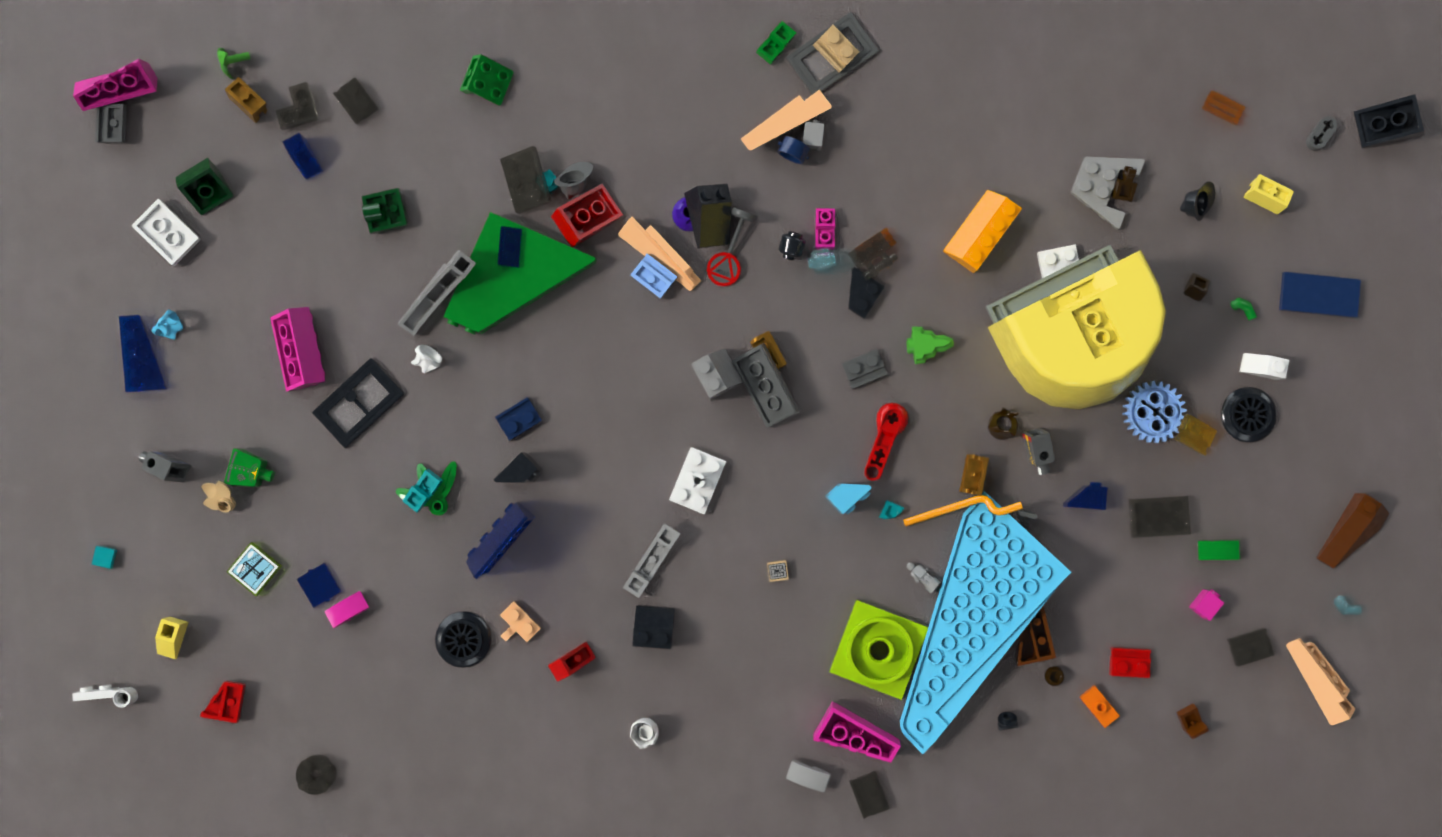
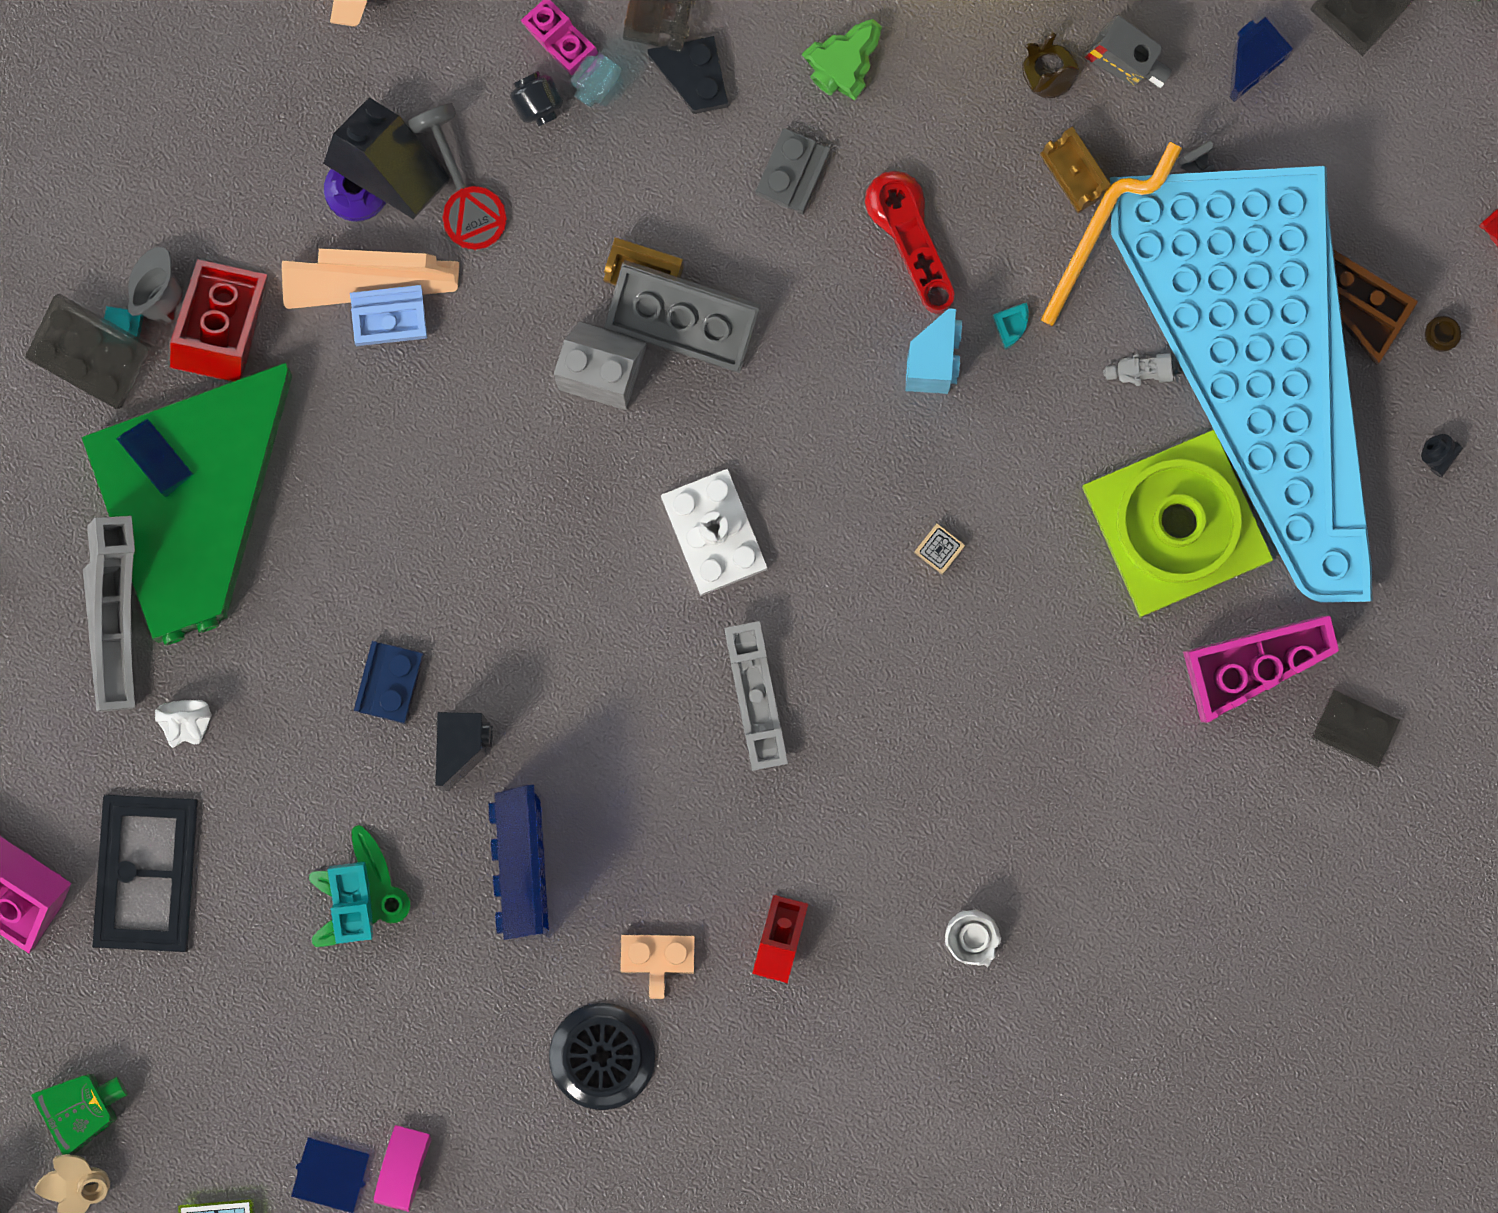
camera: 45 degrees left, 5 degrees down
black slope [632,605,675,649] -> none
light grey slope [786,759,831,792] -> none

